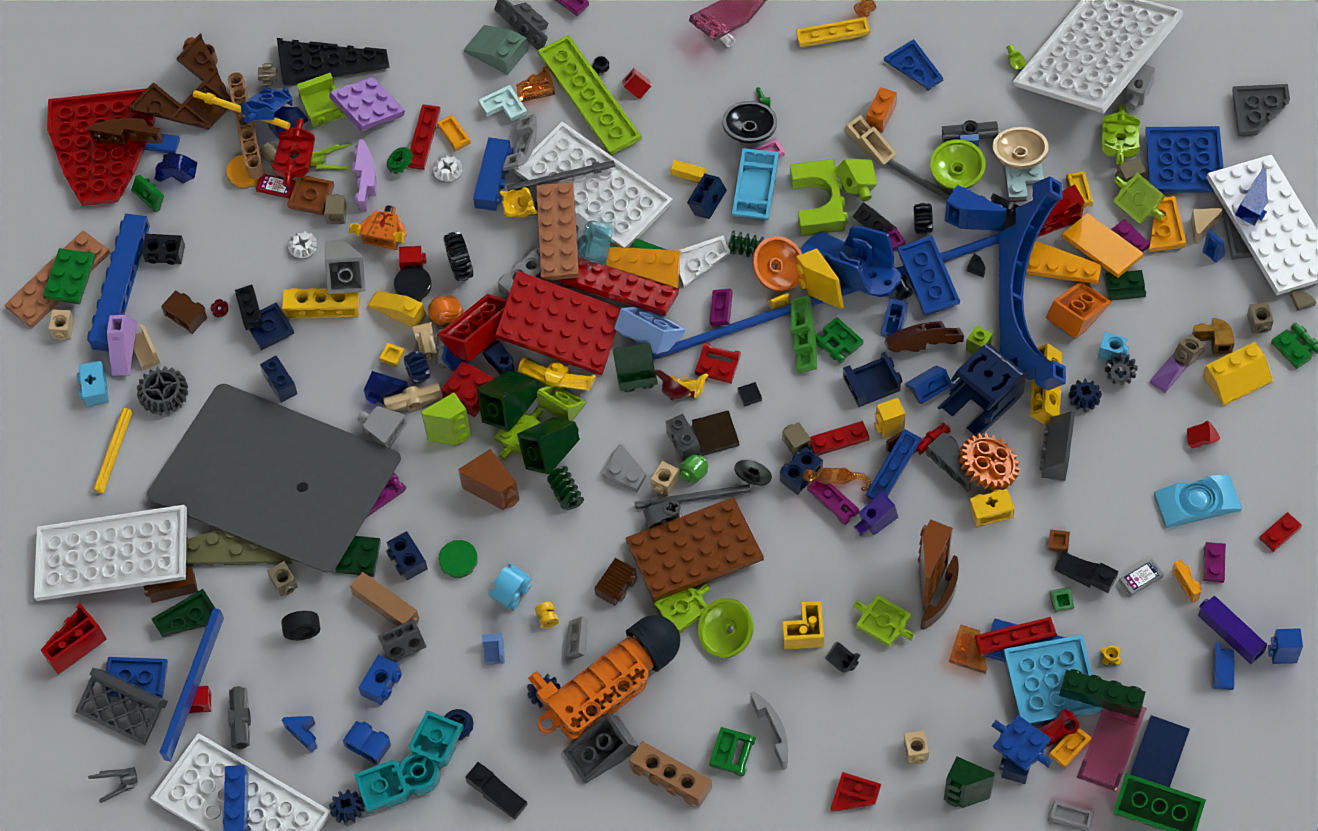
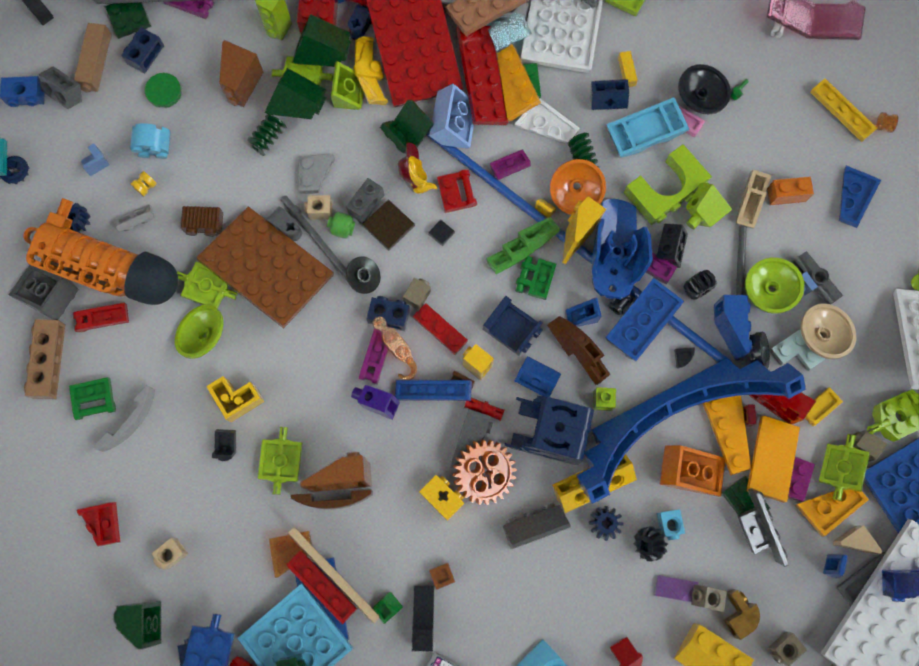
camera: 55 degrees right, 15 degrees up
none -> red plate [73,302,129,332]
none -> tan tile [288,528,379,623]
none -> dark grey bracket [737,488,788,567]
none -> dark red tile [743,404,756,427]

